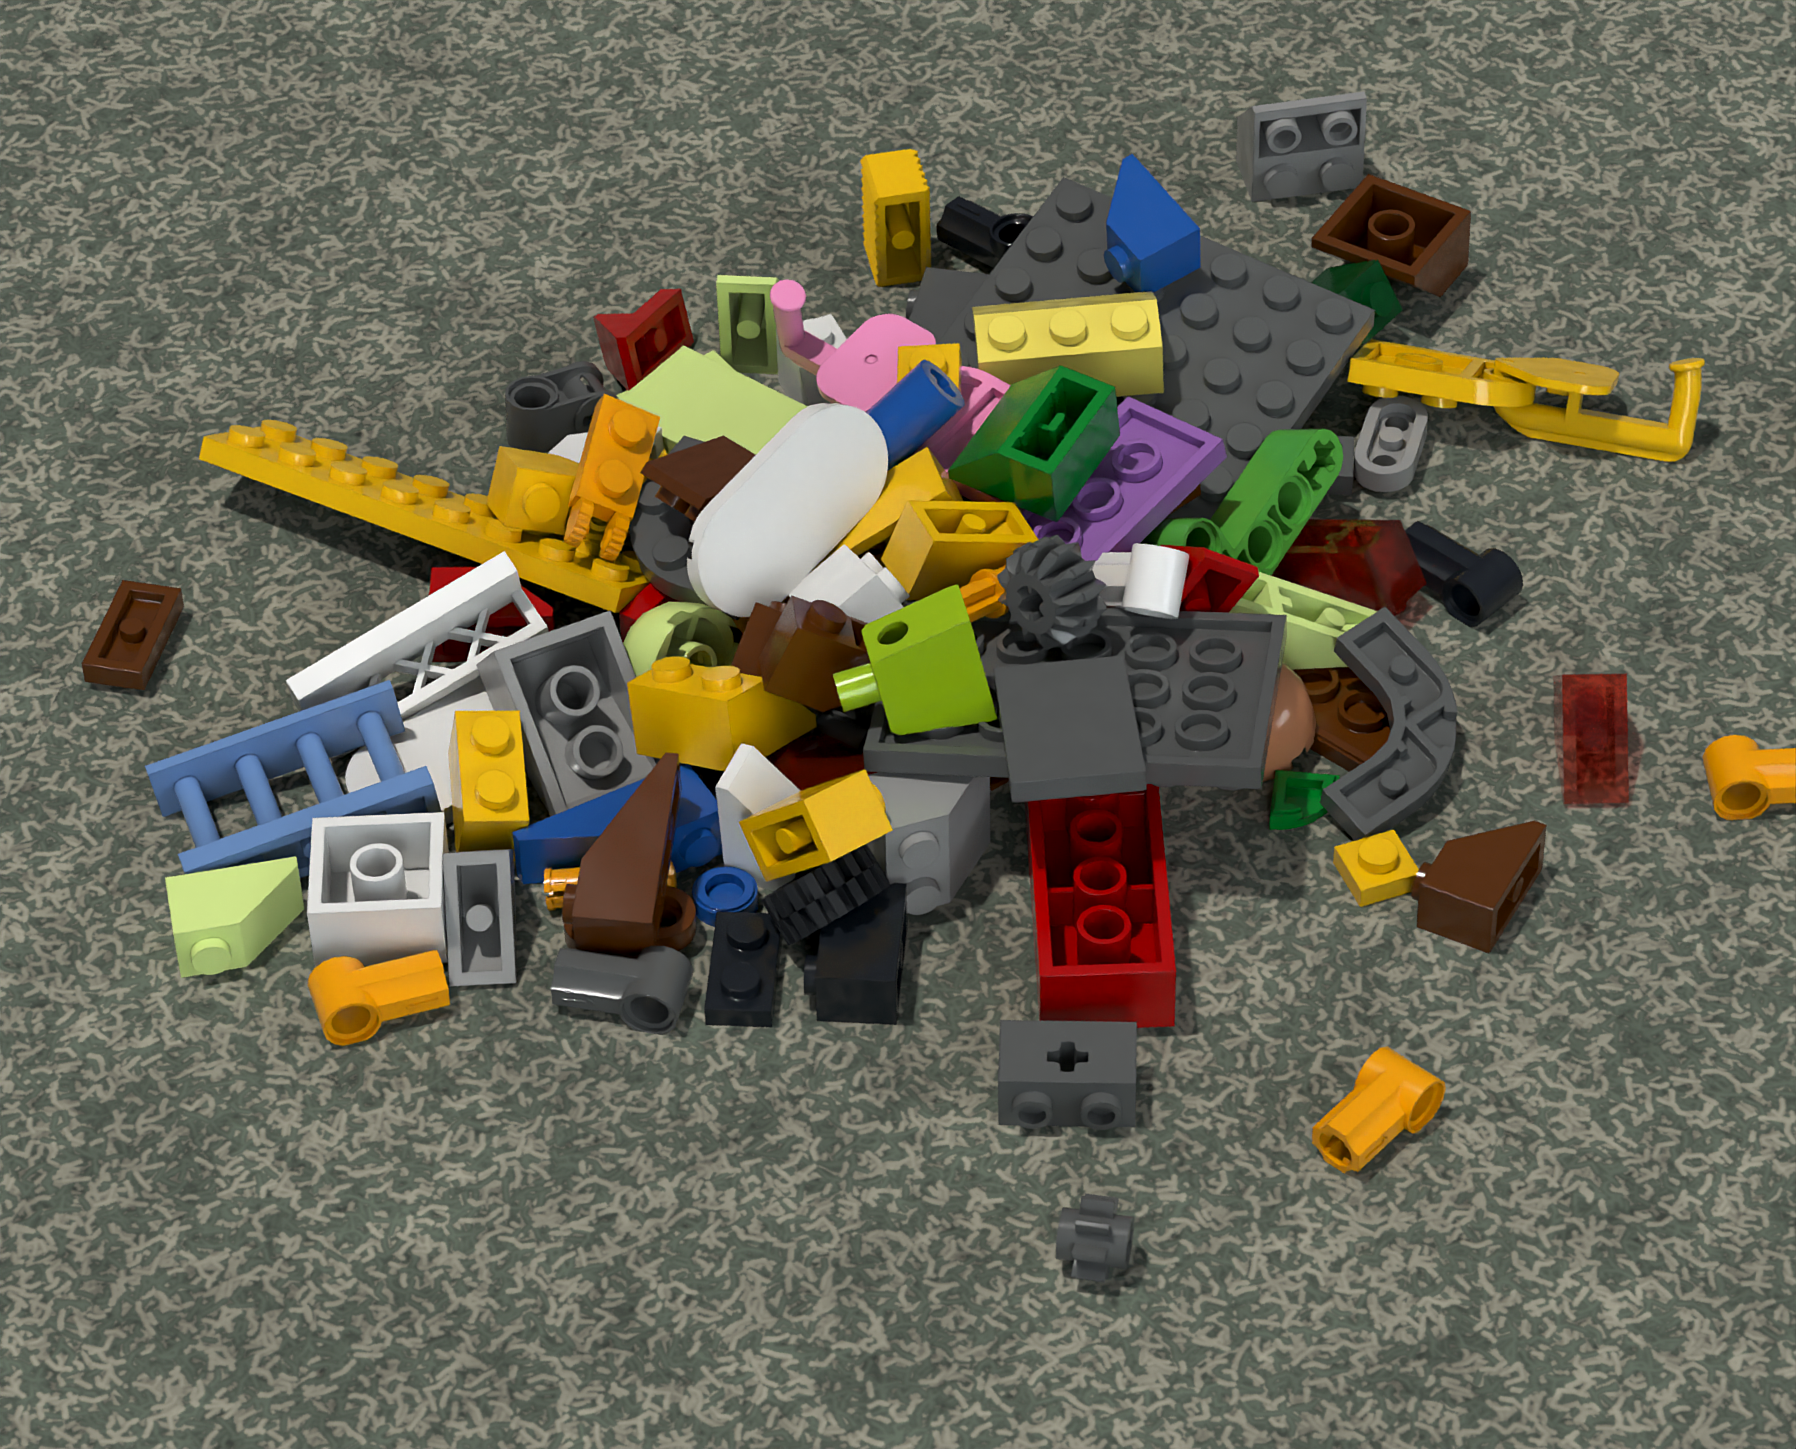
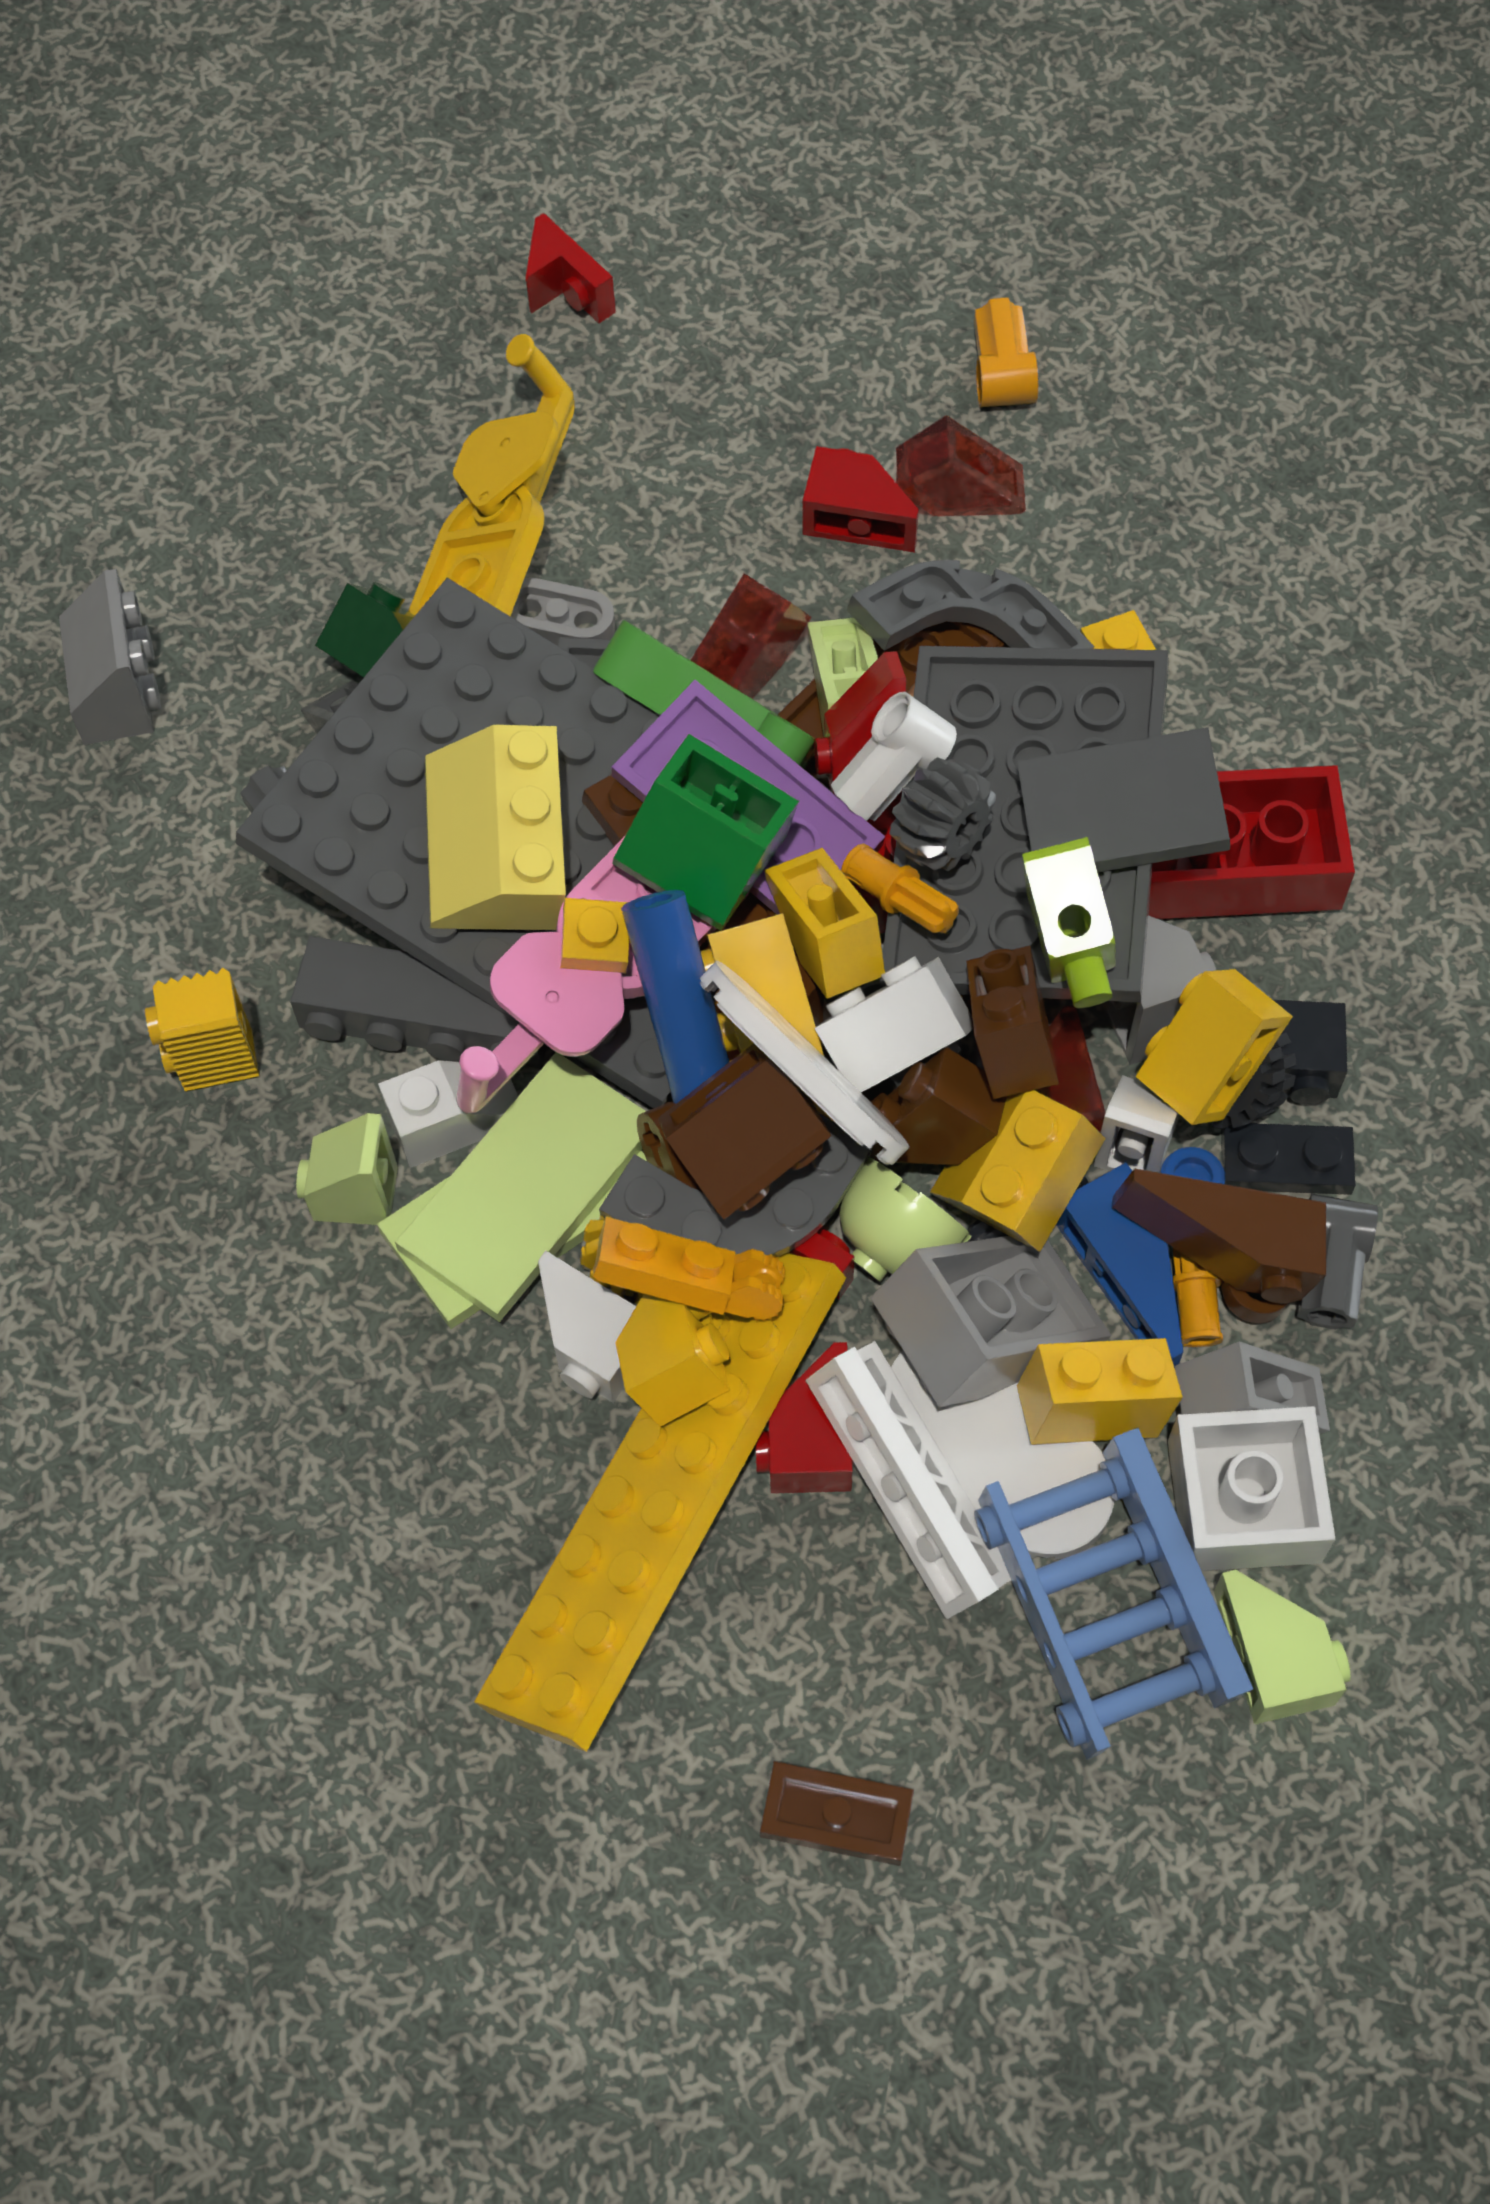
camera: 90 degrees left, 20 degrees up
light orange piece [308,950,450,1046] -> none
dark grey piece [505,361,619,453] -> none
red slope [593,289,694,391] -> none
black piece [936,196,1033,269] -> none
dark grey brick [998,1020,1137,1130] -> none
blue slope [1104,154,1201,293] -> none
reddish brown slope [1311,174,1471,297] -> none
light orange piece [1312,1046,1446,1174] -> none
black piece [1393,521,1523,627] -> none
reddish brown slope [1411,820,1547,954] -> none
none -> red slope [802,446,919,553]

